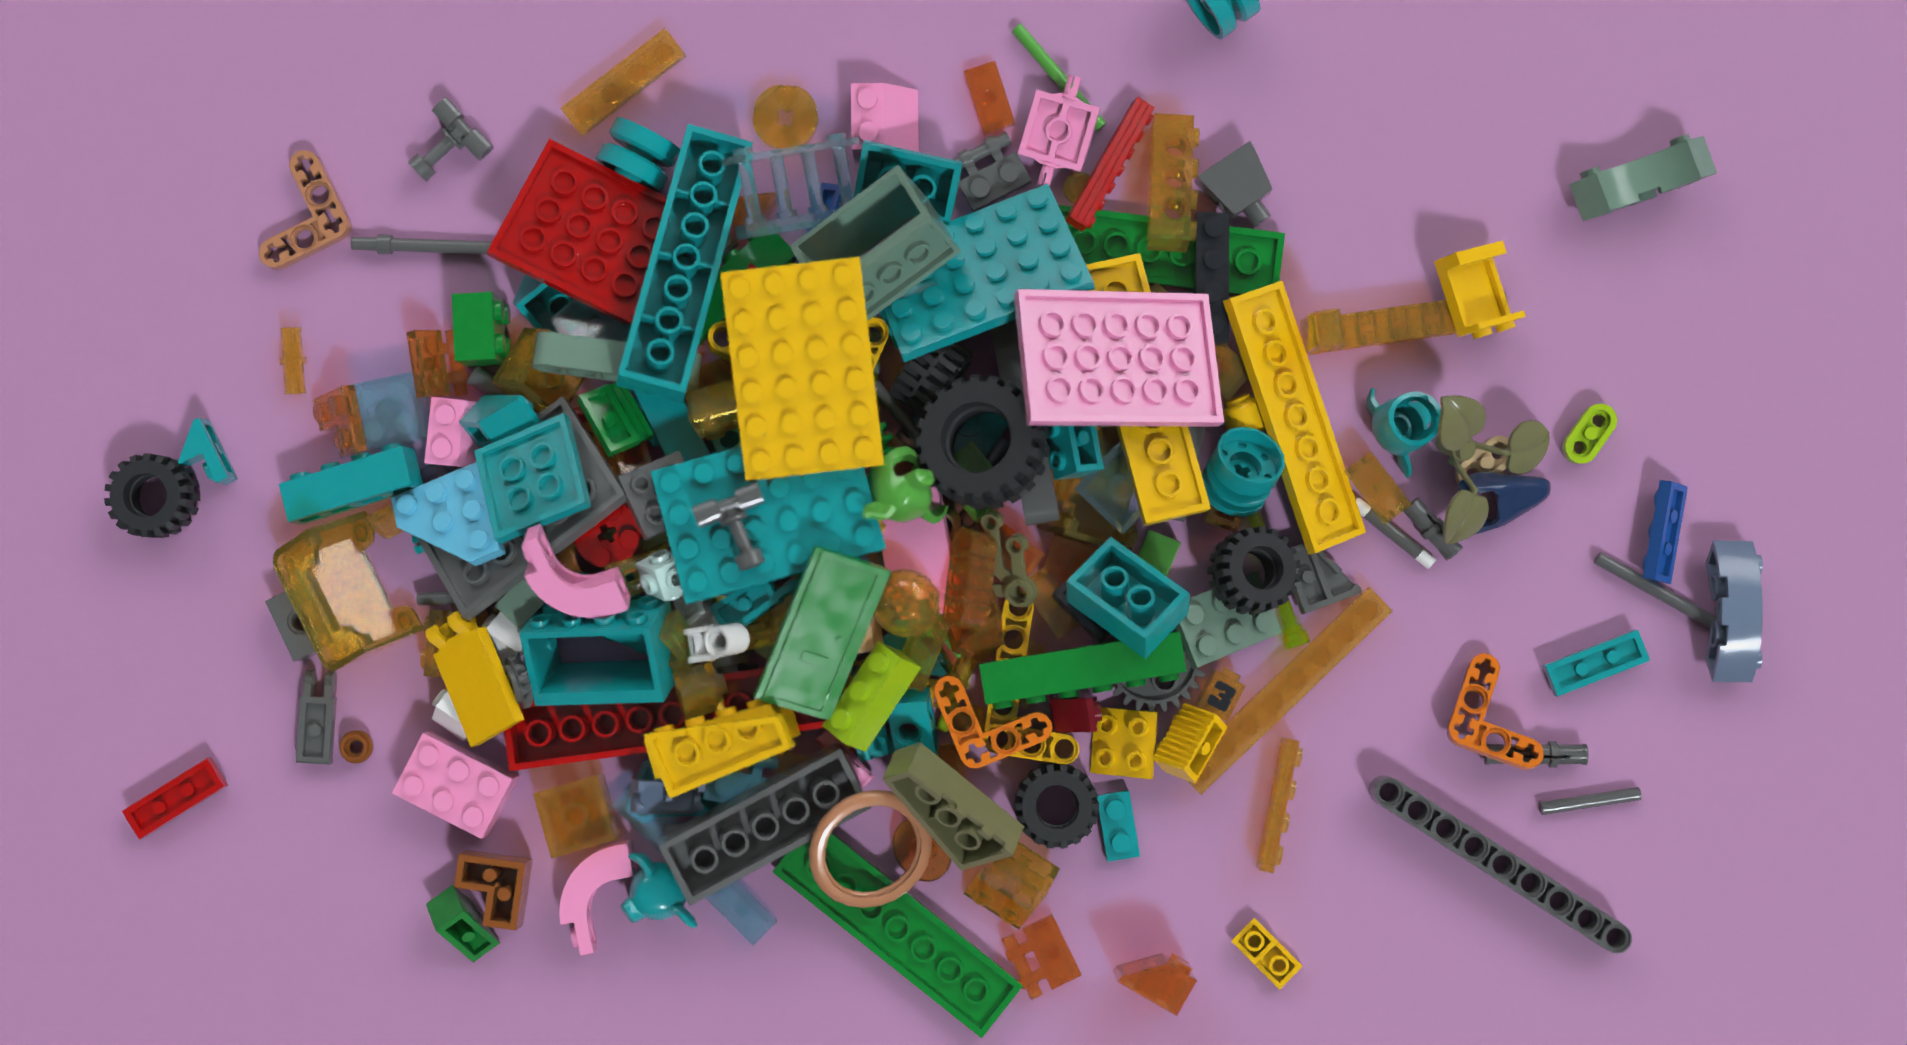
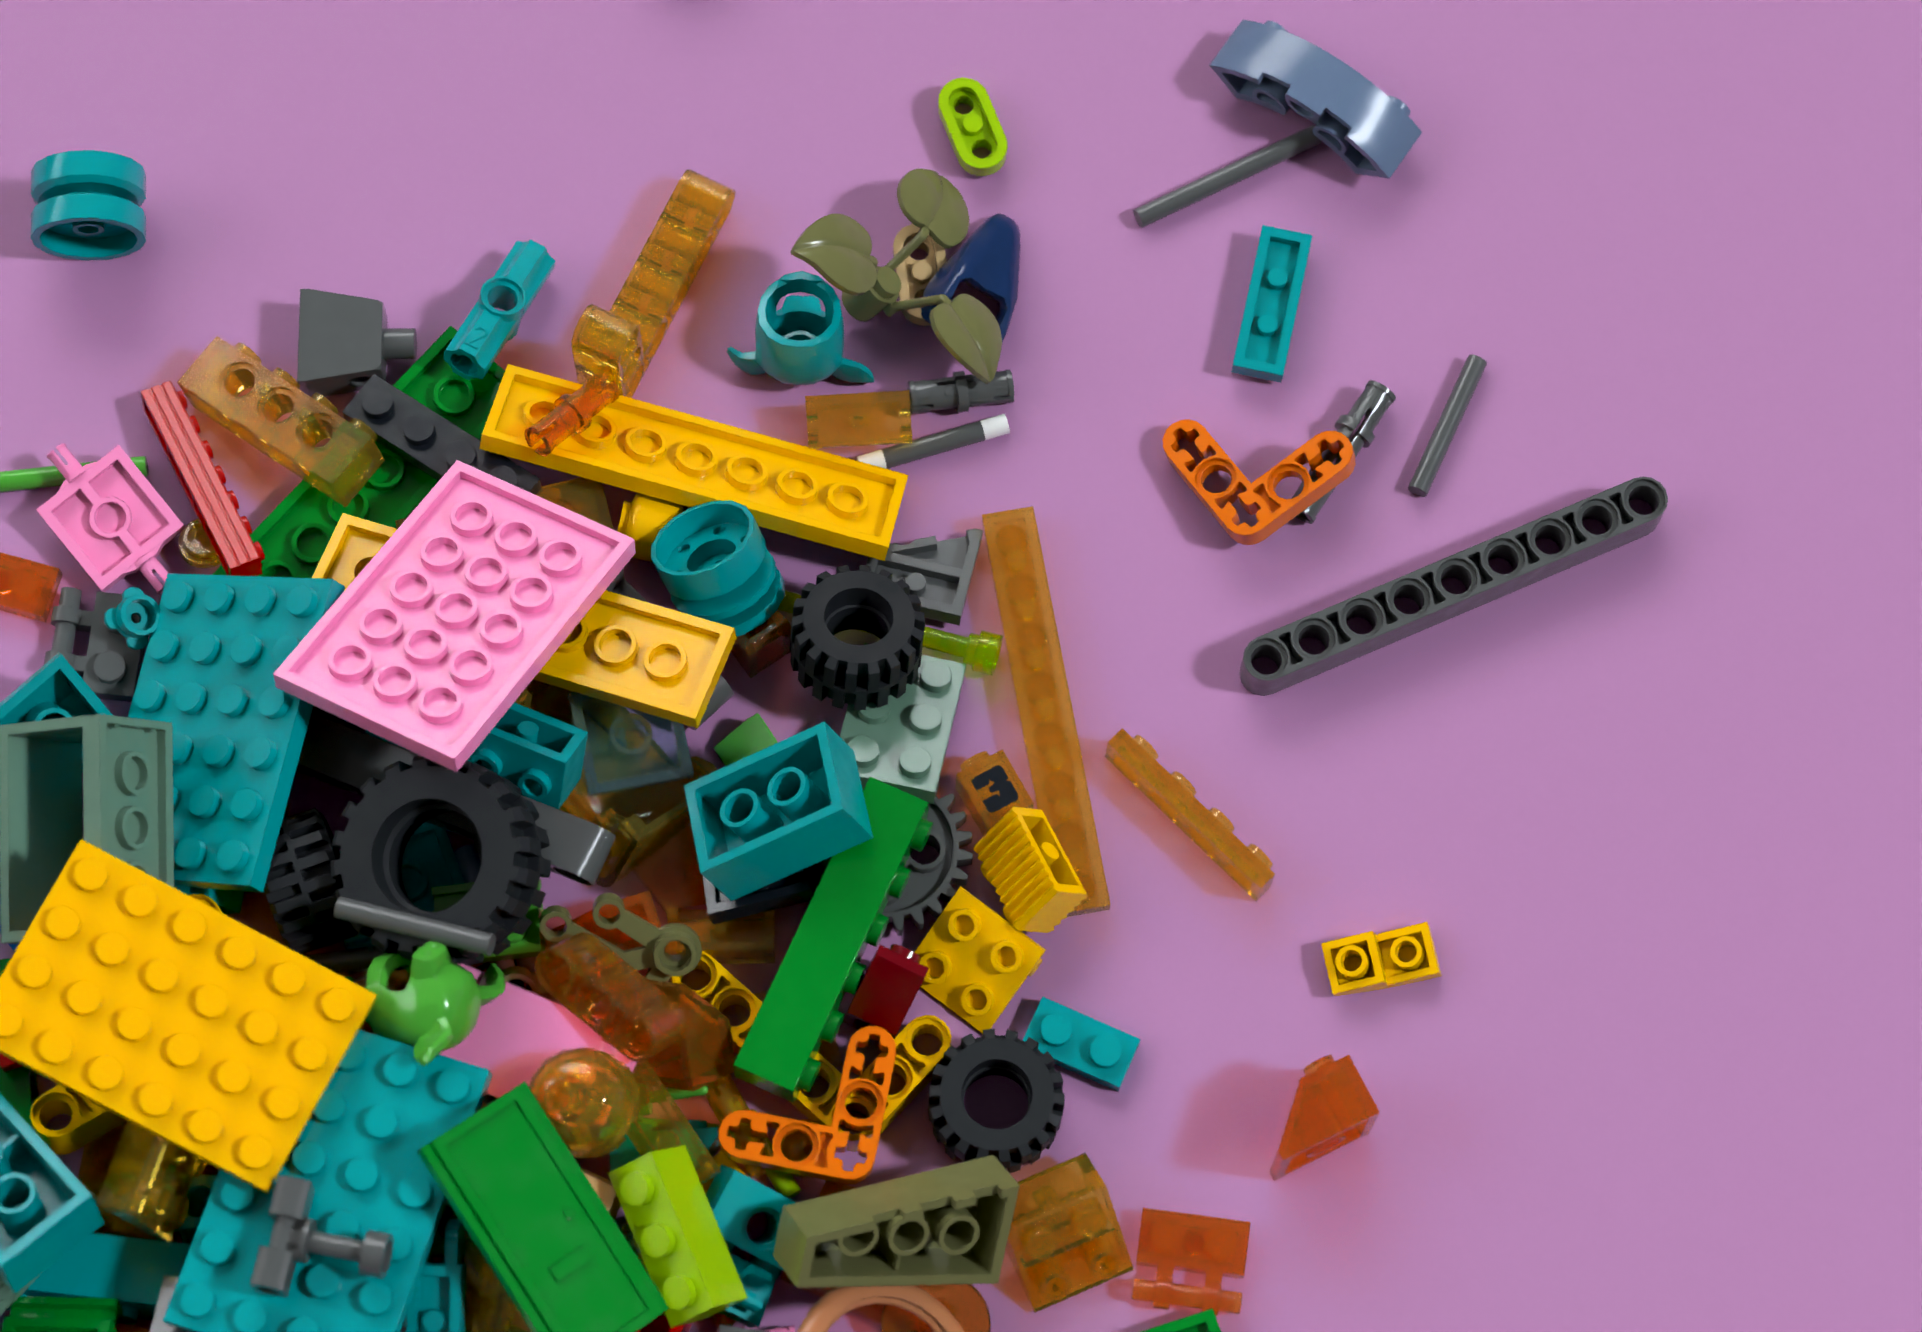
camera: 60 degrees left, 15 degrees down
yellow panel [1434,240,1526,340] -> none
blue plate [1643,480,1688,584] -> none
none -> teal plate [104,587,161,650]
none -> dark grey bar [334,897,496,956]
none -> teal piece [443,239,555,380]
none -> clear orange pin [524,372,620,456]

